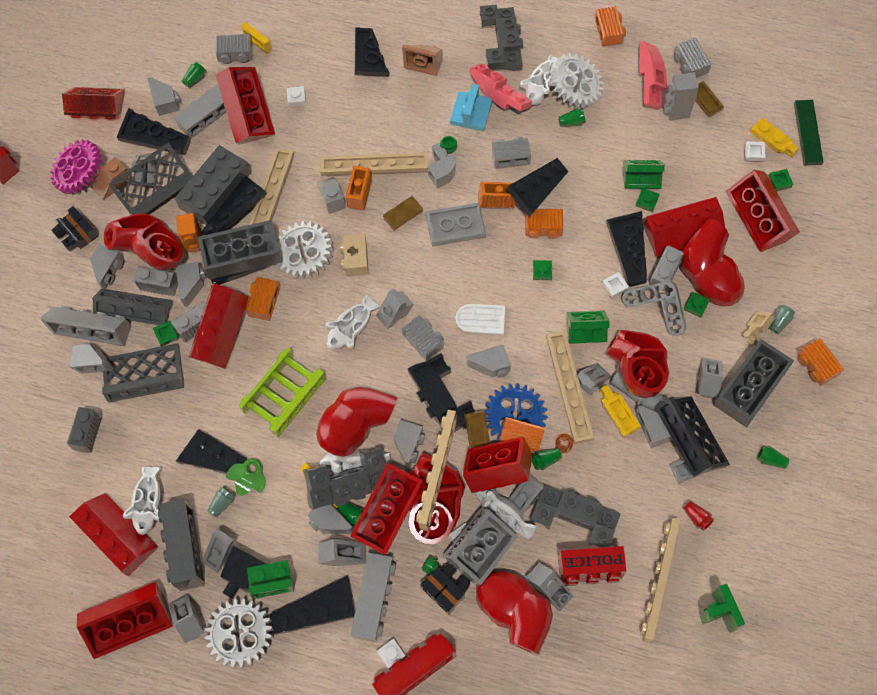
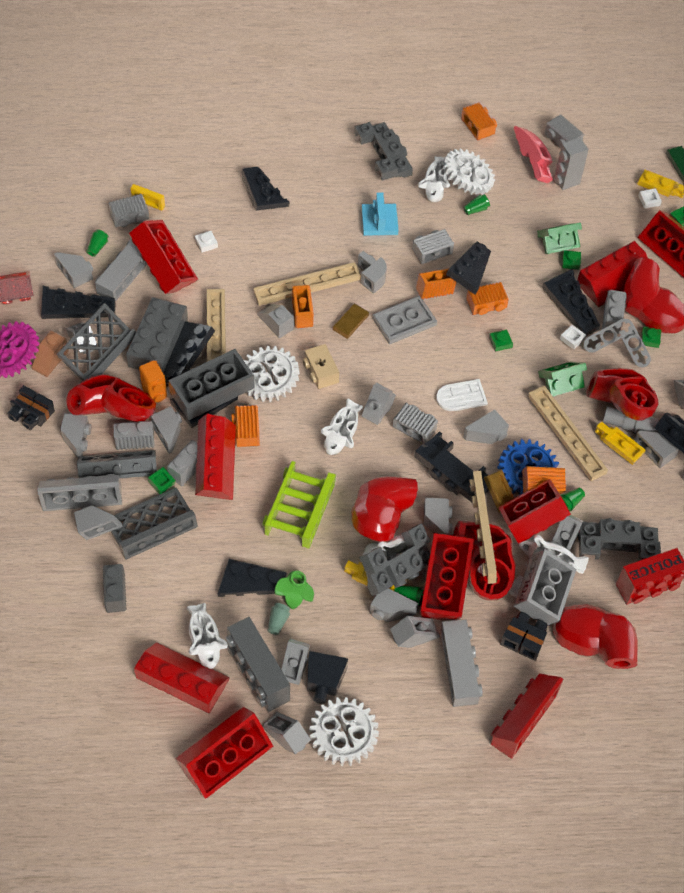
camera: 25 degrees left, 10 degrees down
green bracket [247,560,294,599] -> none
black wing [271,576,355,635] -> none
white plate [377,639,406,669] -> none
nougat slope [402,45,443,76] -> none
green plate [422,556,439,576] -> none
green plate [440,136,458,153] -> none
coral slope [469,64,532,111] -> none
light grey slope [525,563,573,611] -> none
clear orange bush [555,434,573,453] -> none
light grey slope [577,363,611,396] -> none
pearl gold tile [695,81,724,118] -> none

